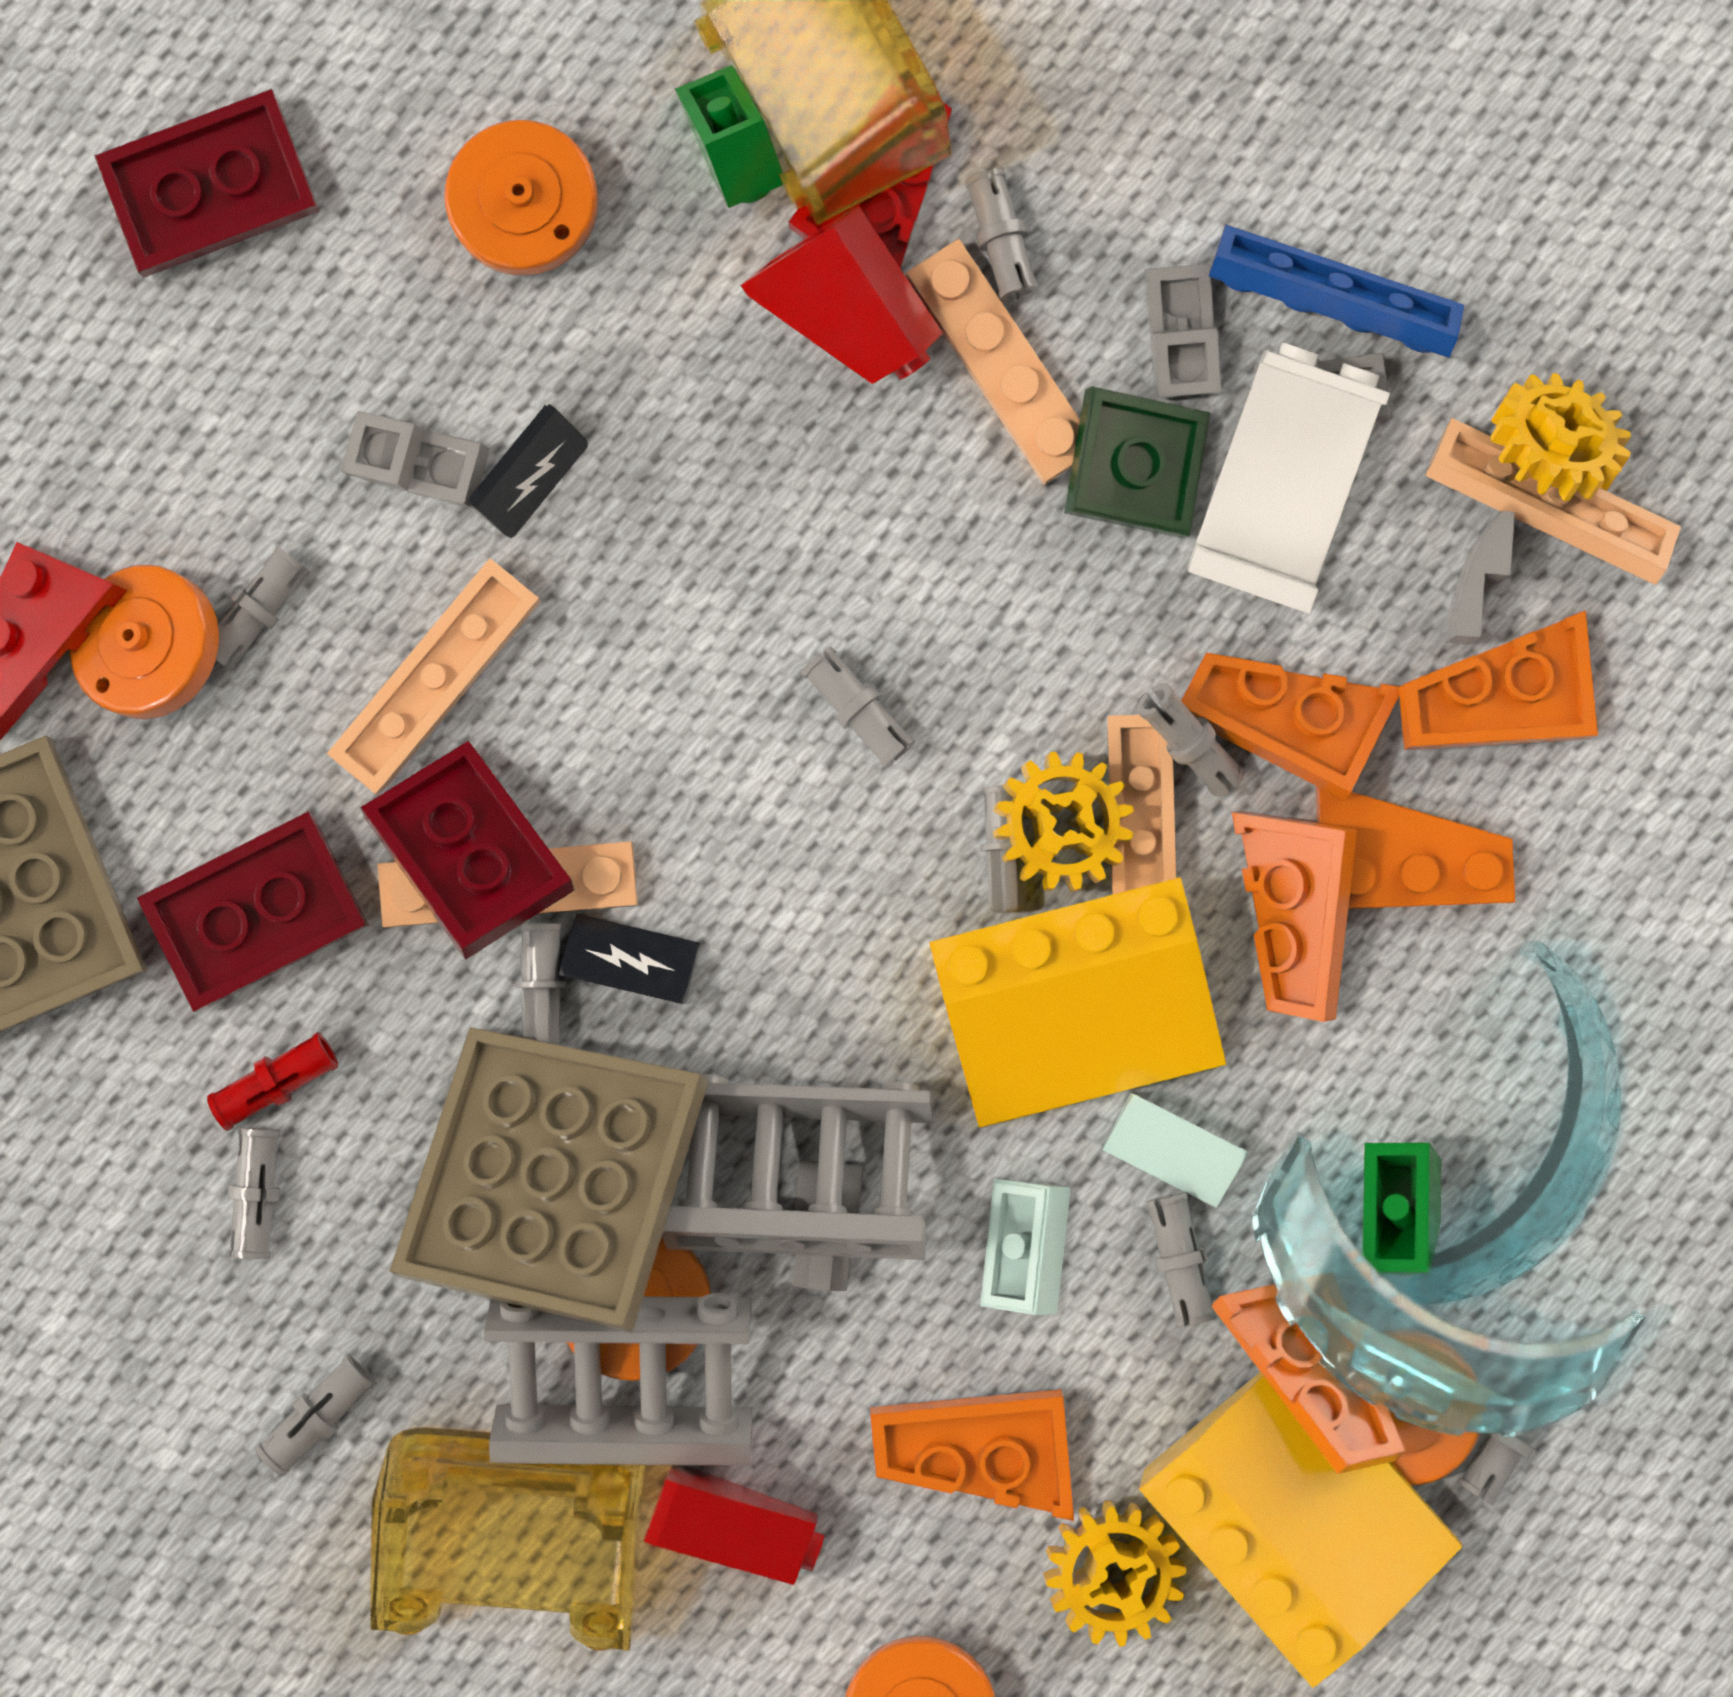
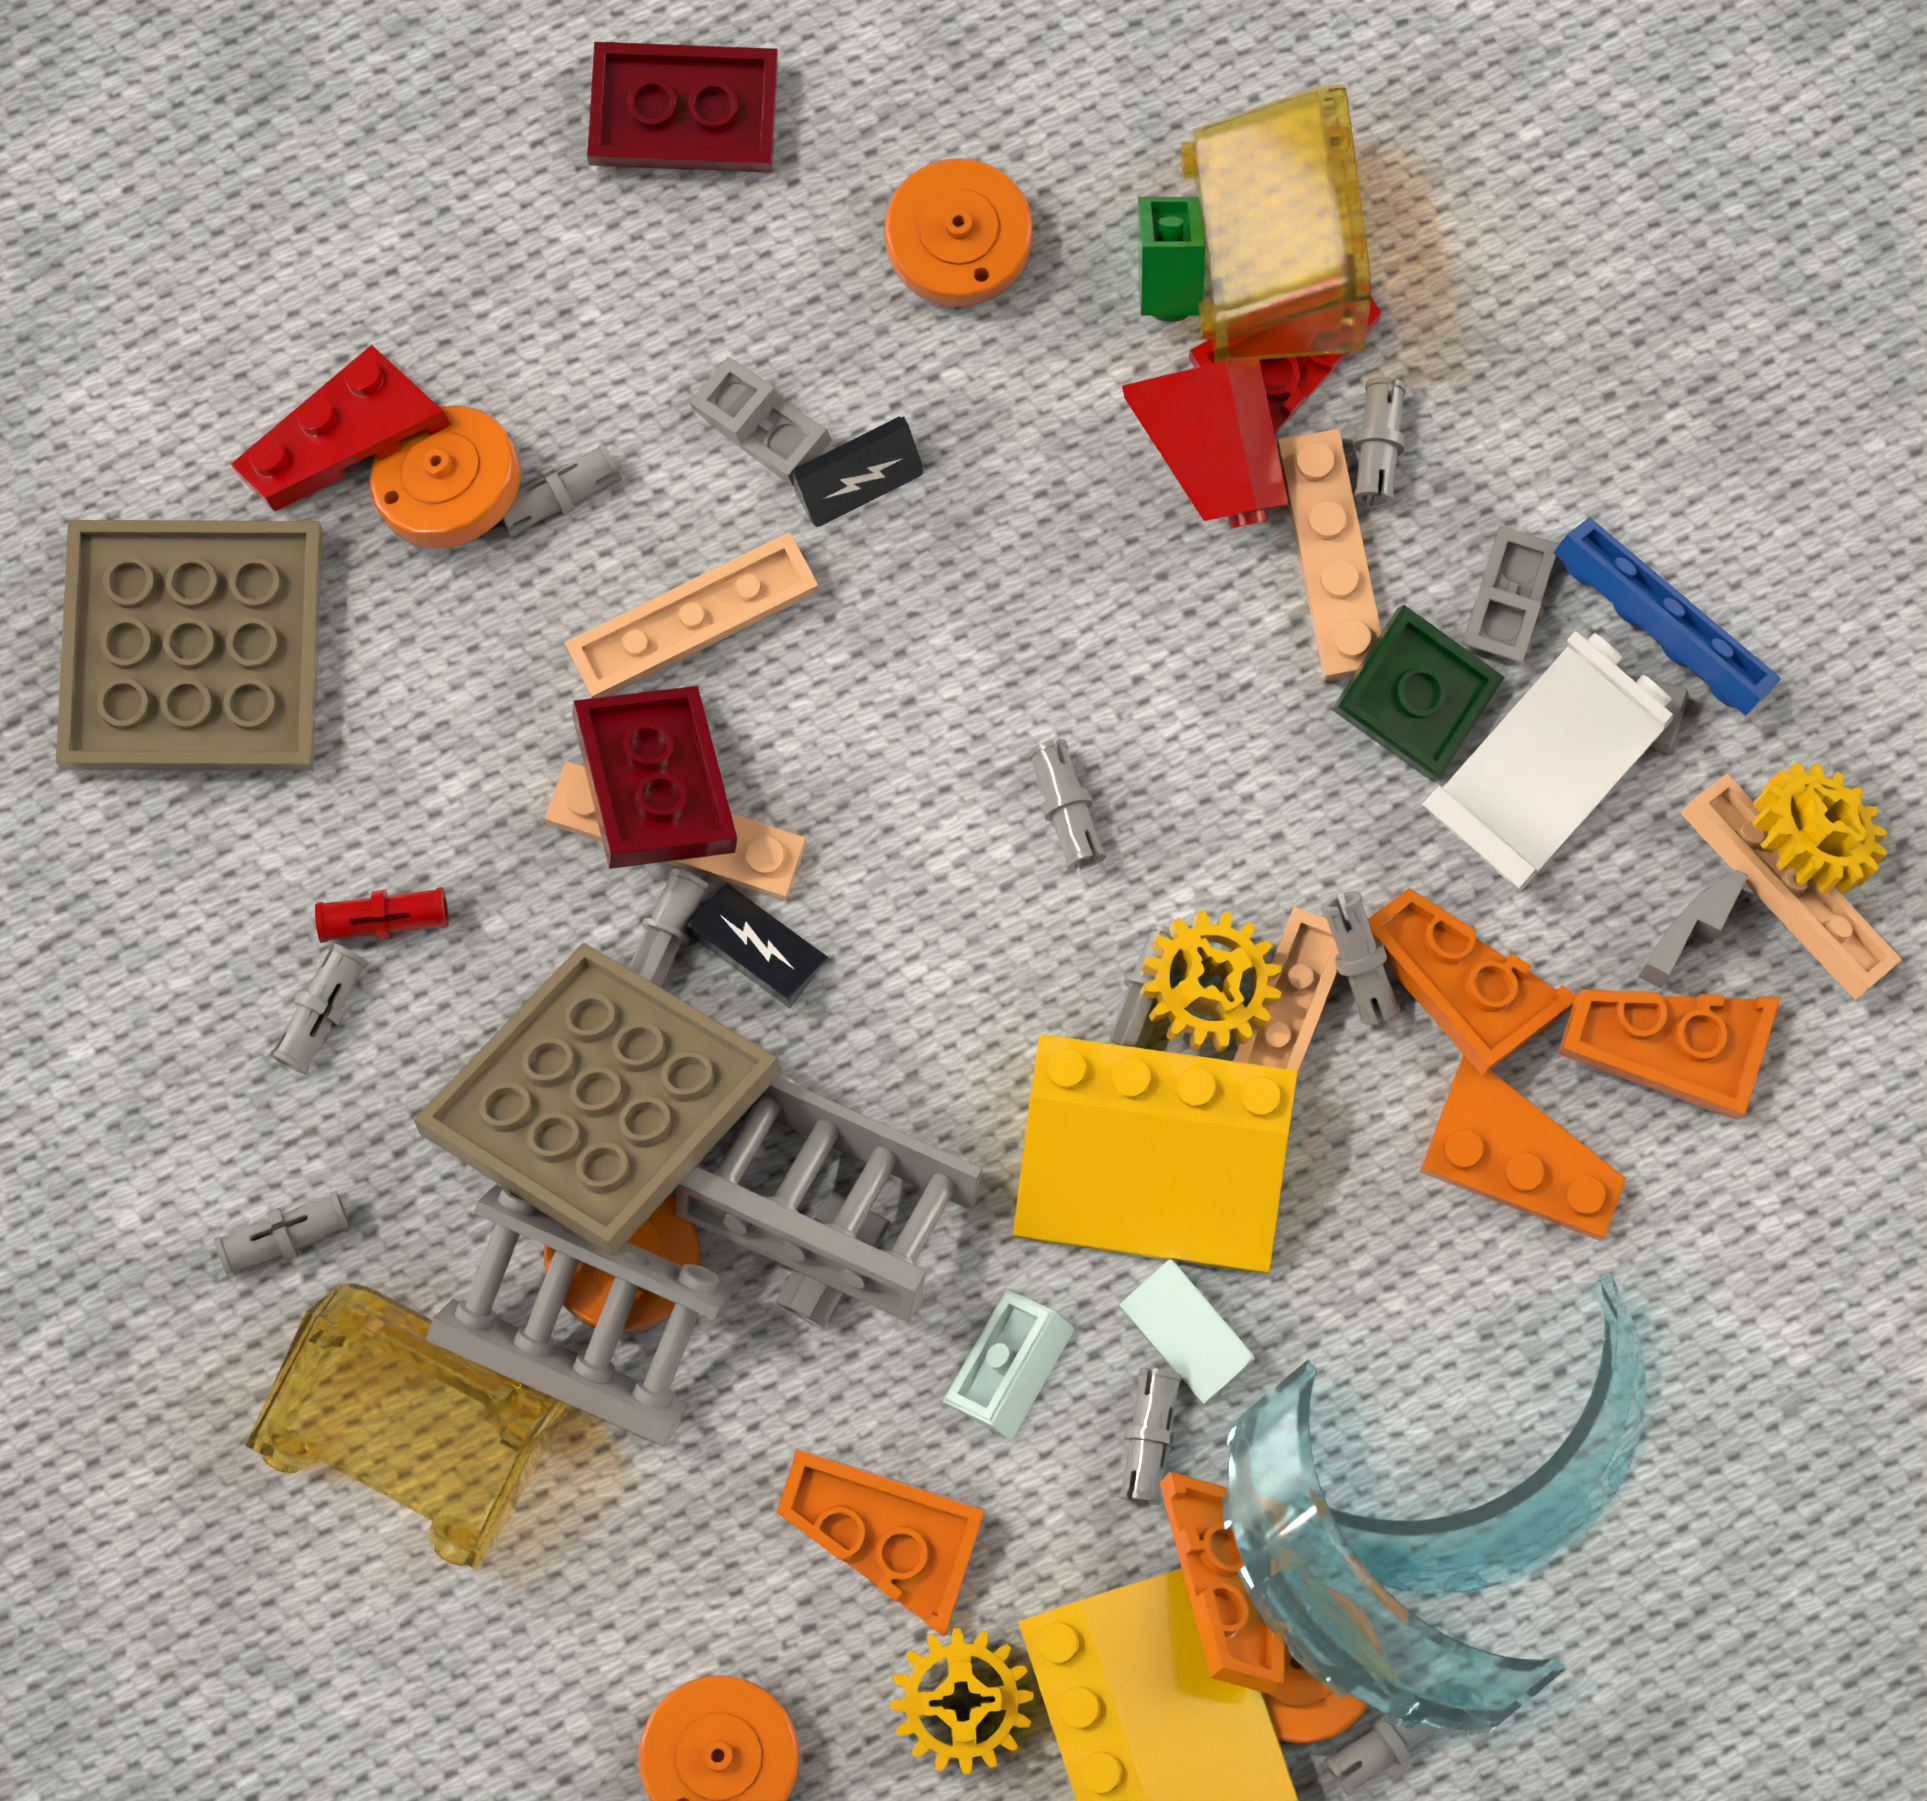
camera: 20 degrees right, 10 degrees down
dark red plate [137,811,369,1012] -> none
red slope [643,1465,825,1585] -> none
orange wing [1231,811,1357,1022] -> none
green slope [1362,1142,1442,1275] -> none

